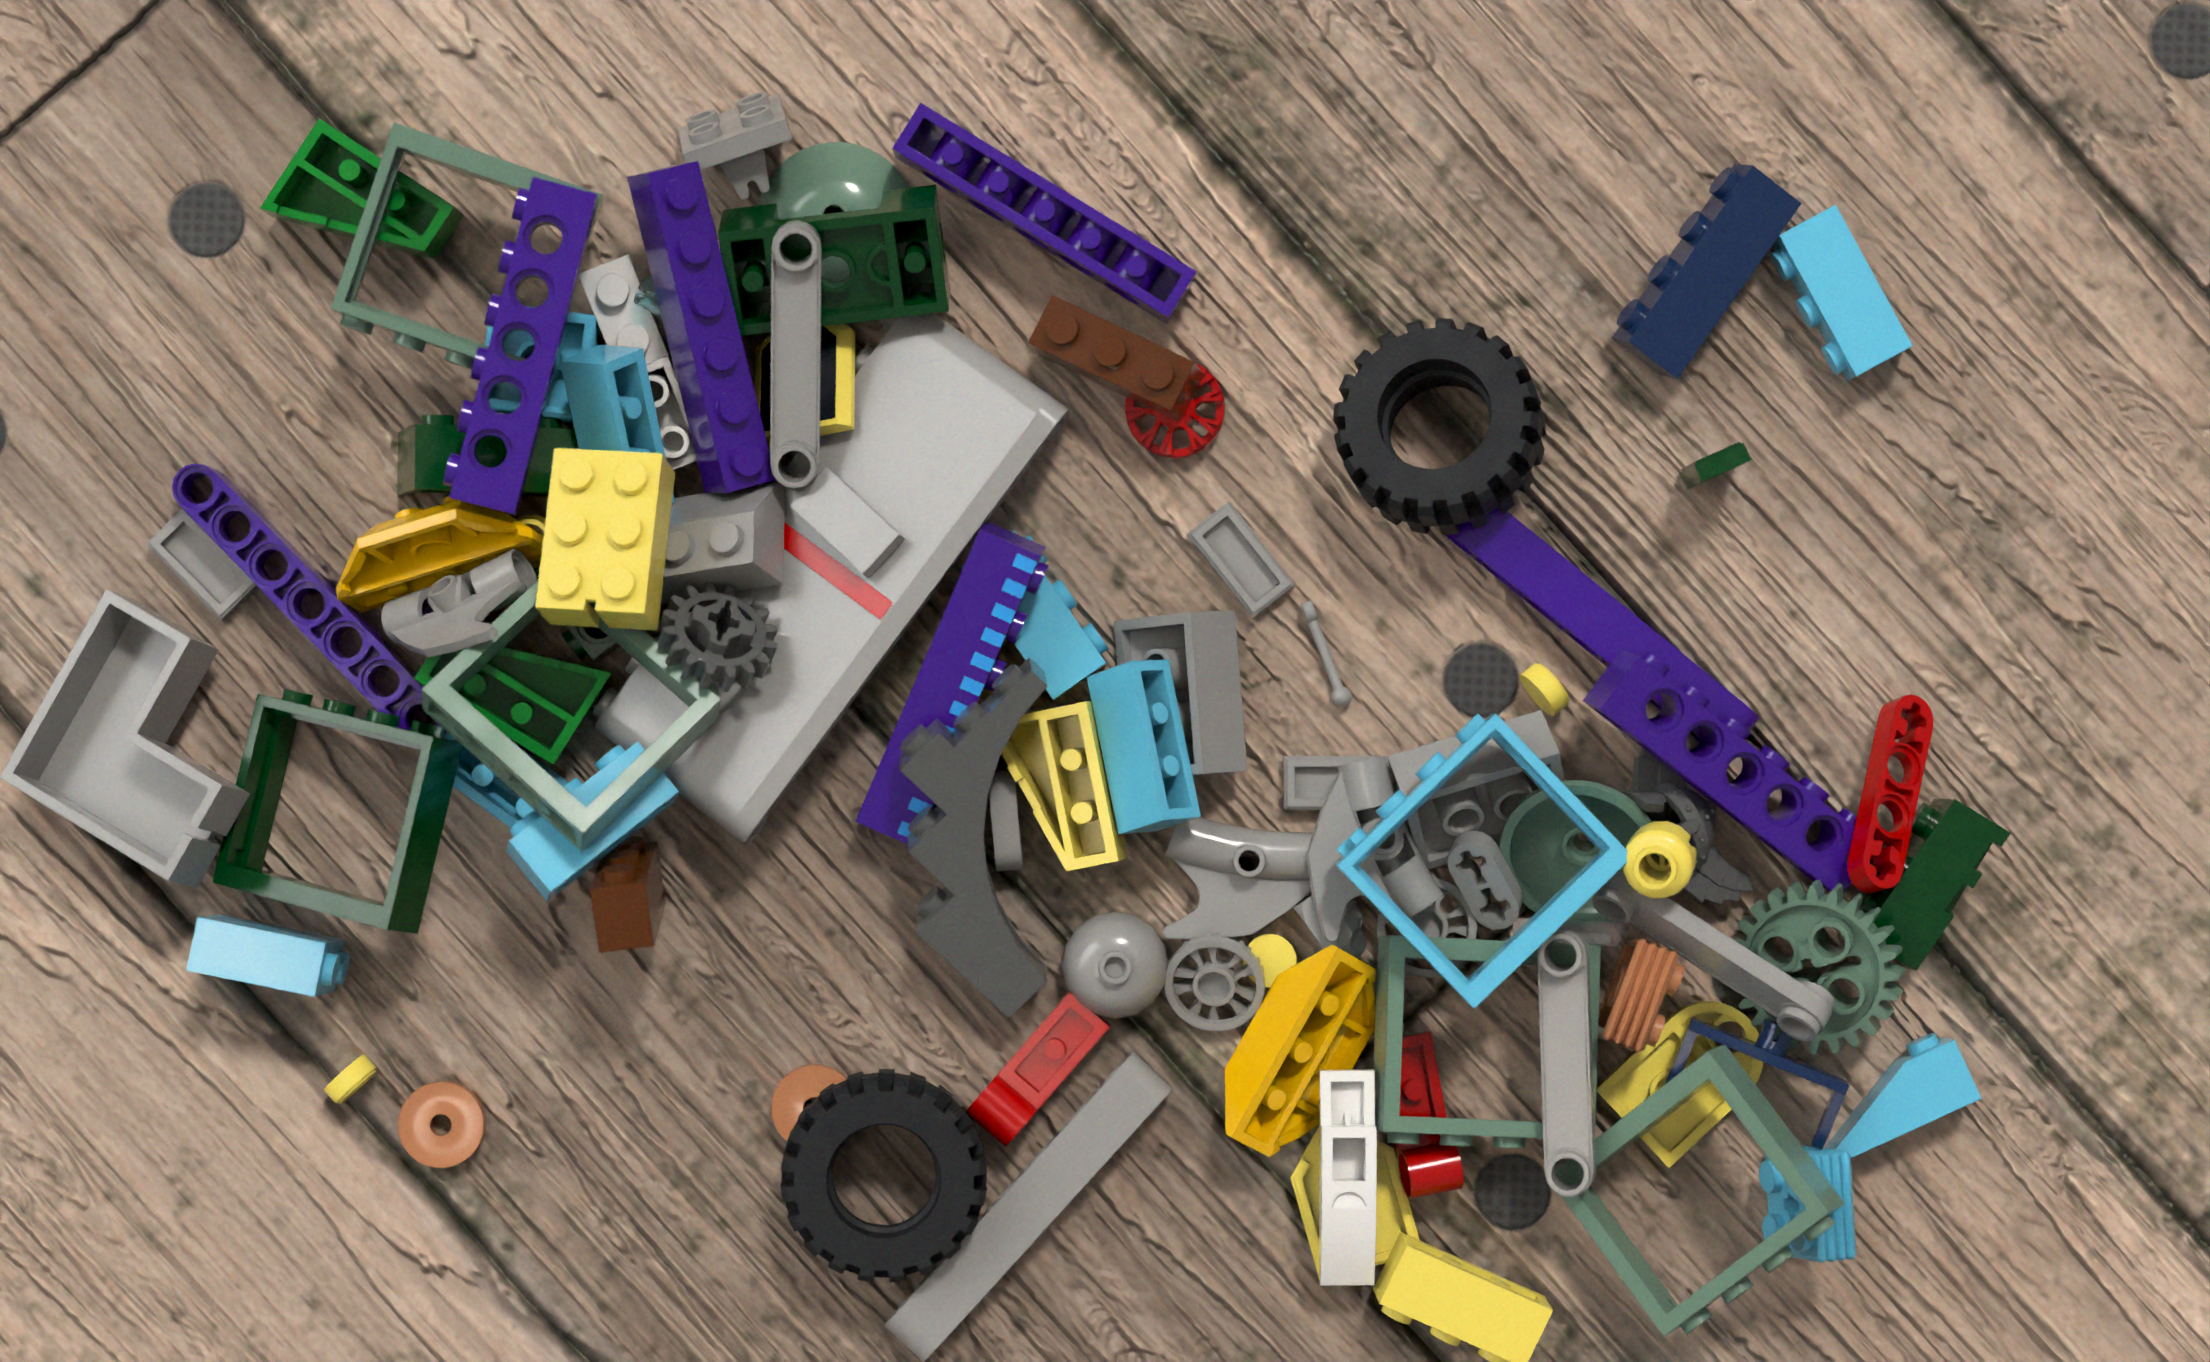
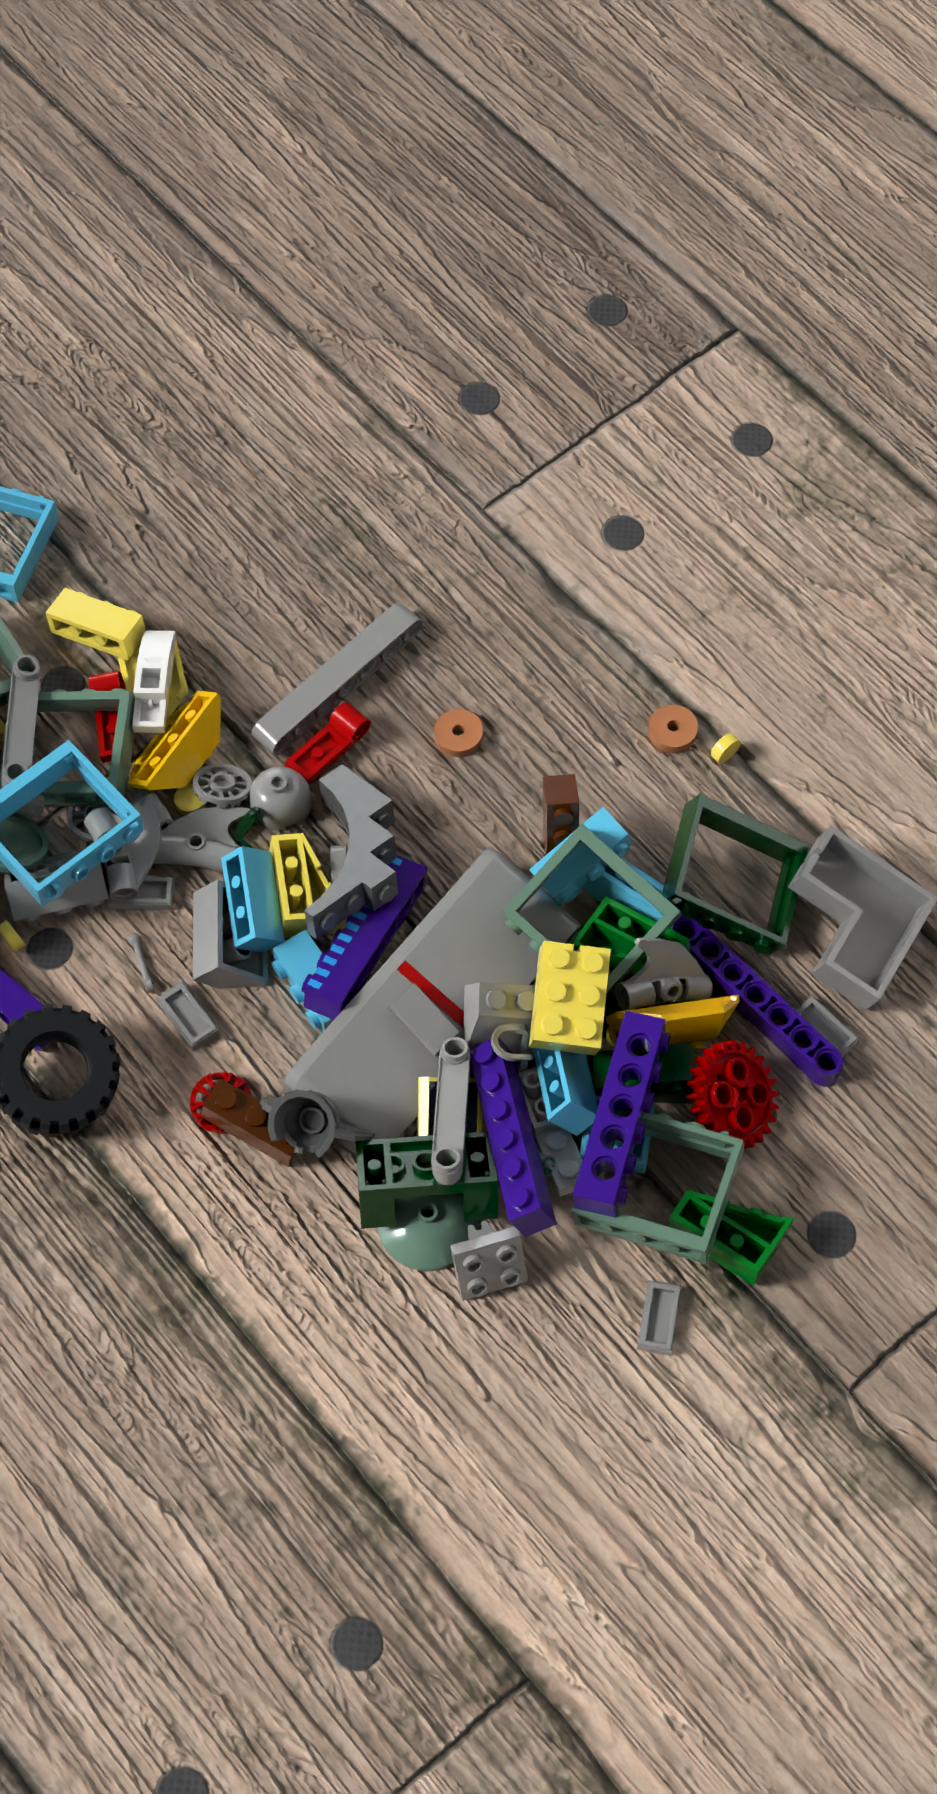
camera: 175 degrees left, 25 degrees down
medium azure brick [186,914,350,997] -> none
dark grey gear [657,582,778,692] -> none
black tyre [780,1069,987,1283] -> none
dark purple brick [892,102,1197,324] -> none
light grey beam [1447,831,1523,930] -> none
none -> dark green piece [234,806,260,848]
none -> dark grey helmet [259,1090,375,1158]
none -> light grey piece [491,1023,533,1071]
none -> light grey tile [637,1280,682,1356]
none -> red gear [687,1040,779,1149]

